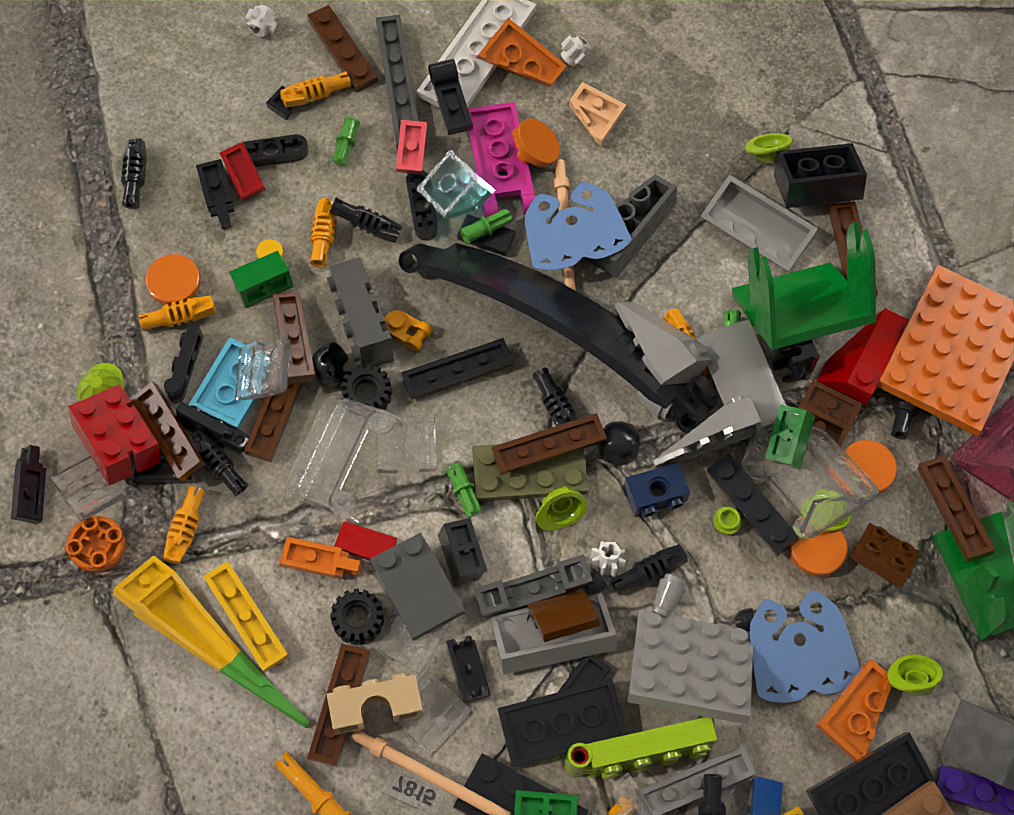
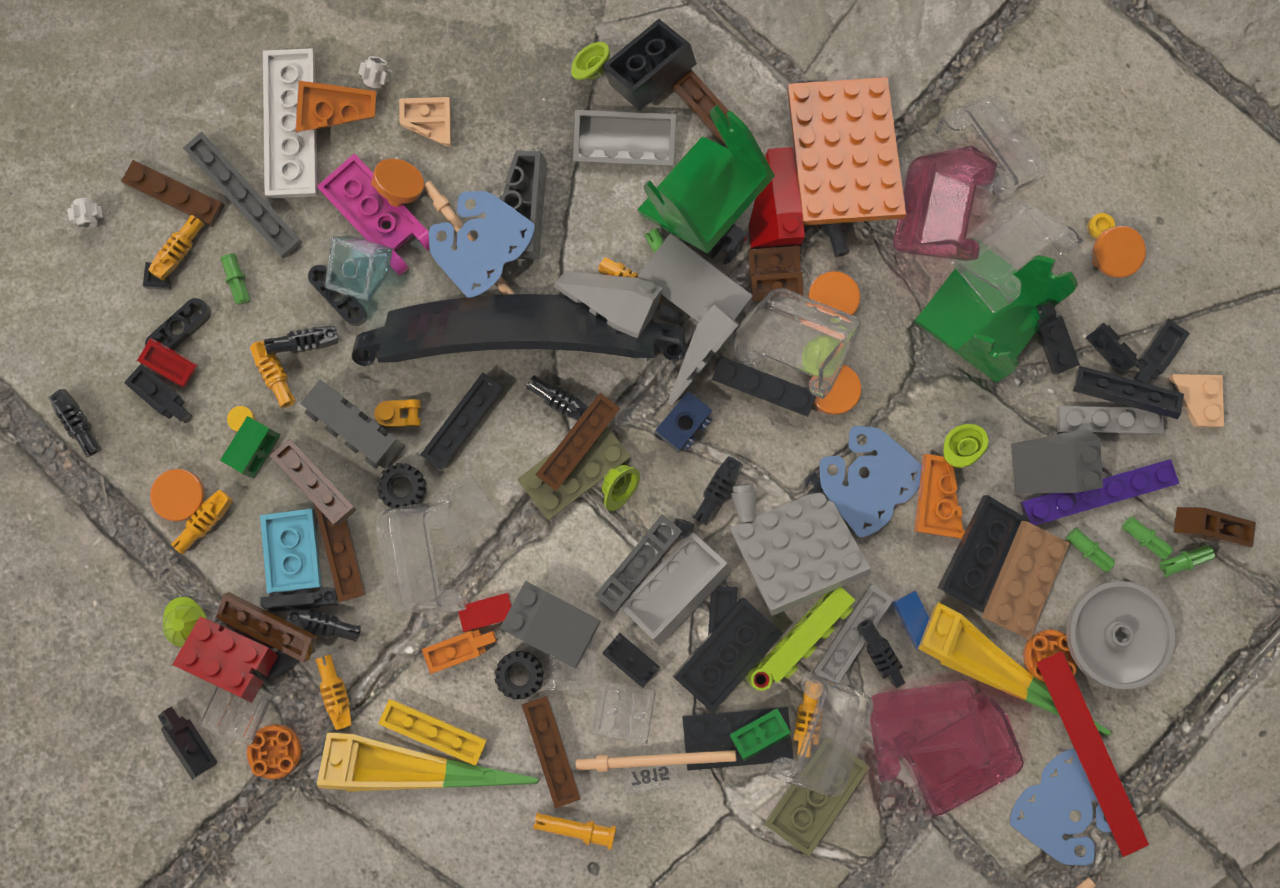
camera: 30 degrees left, 15 degrees up
black plate [164,324,204,403] -> none
clear slope [235,337,291,400] -> none
black hair [312,342,349,386] -> none
tan arch [327,673,424,735] -> none
coral plate [396,120,427,175] -> none
black plate [428,59,473,136] -> none
black hinge [438,518,487,587] -> none
bright green axle [445,463,482,518] -> none
black tile [457,214,516,257] -> none
bright green axle [460,209,512,245] -> none
reddish brown slope [527,589,600,642] -> none
white gear [590,541,626,577] -> none
black hair [598,421,640,466] -> none
lime plate [713,507,742,535] -> none
green hinge [765,404,815,470] -> none
reddish brown plate [849,523,920,588] -> none
reddish brown plate [917,456,995,563] -> none

